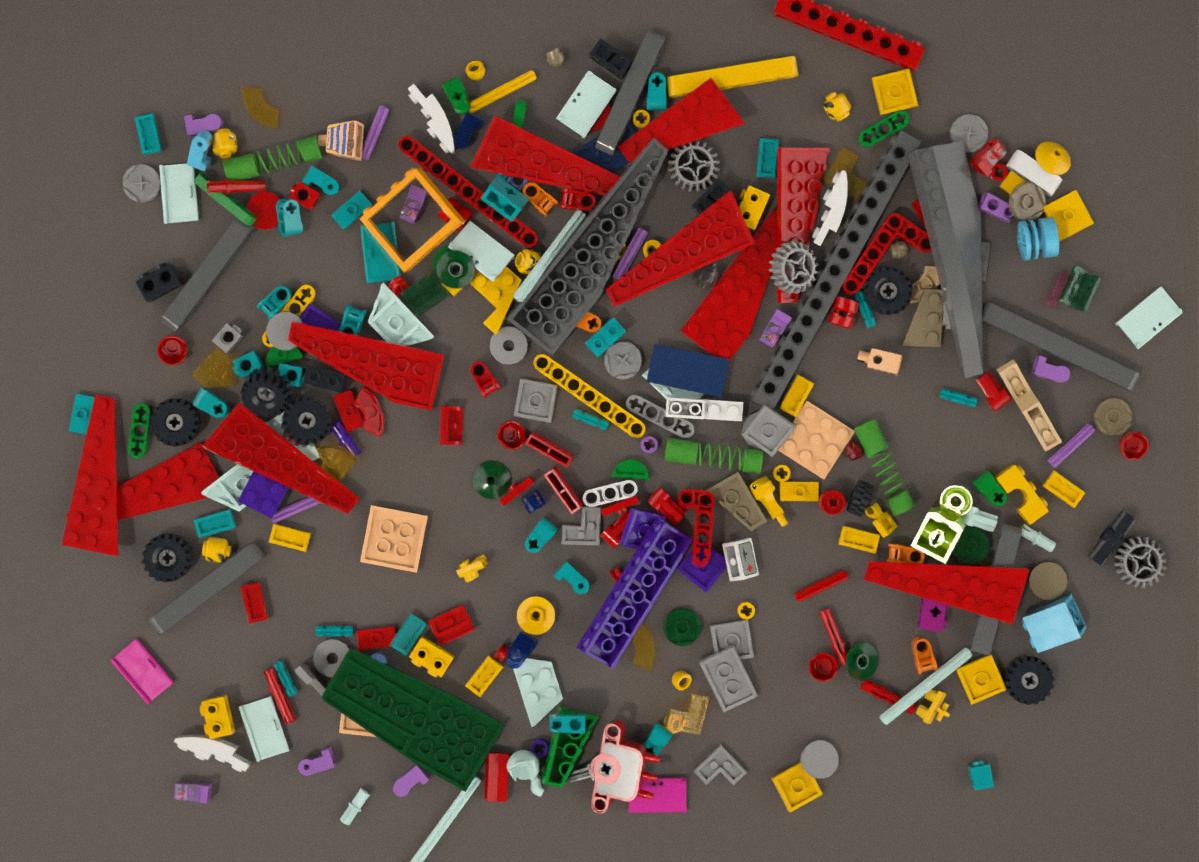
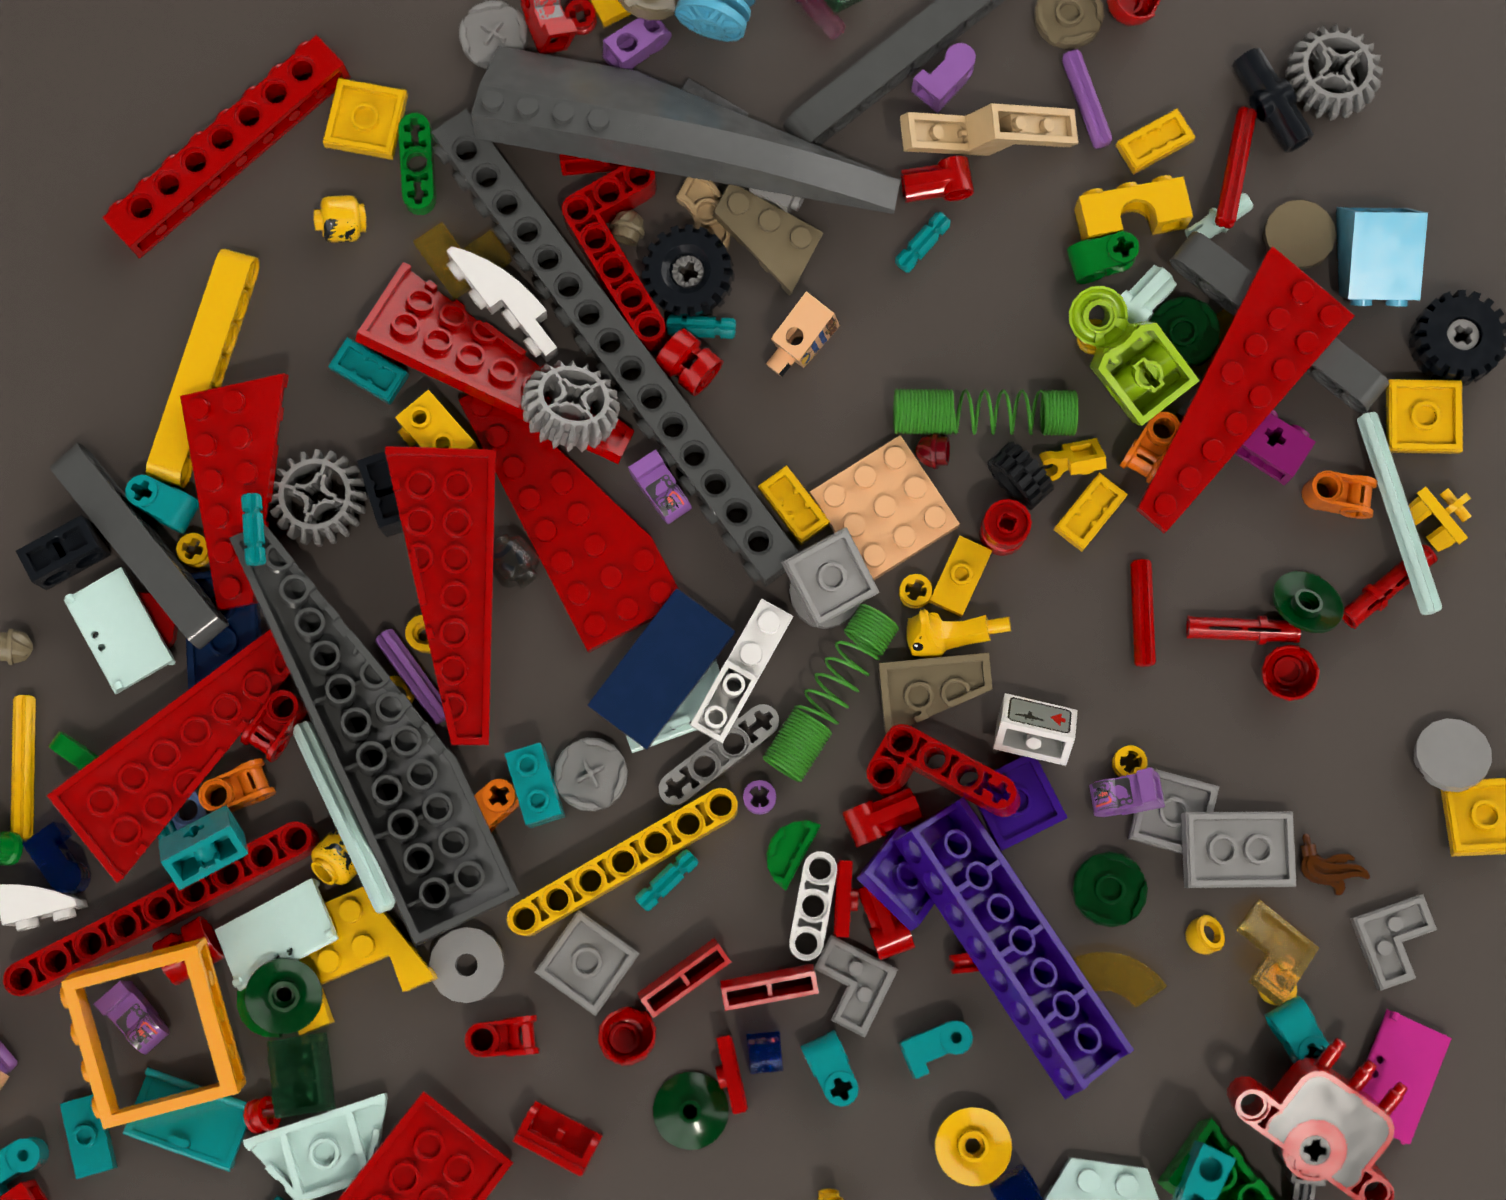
camera: 60 degrees left, 10 degrees down
none -> teal axle [241,493,266,566]
none -> medium lavender leg [1089,767,1165,817]
none -> red axle [1215,106,1257,229]
none -> reddish brown piece [1300,833,1370,895]

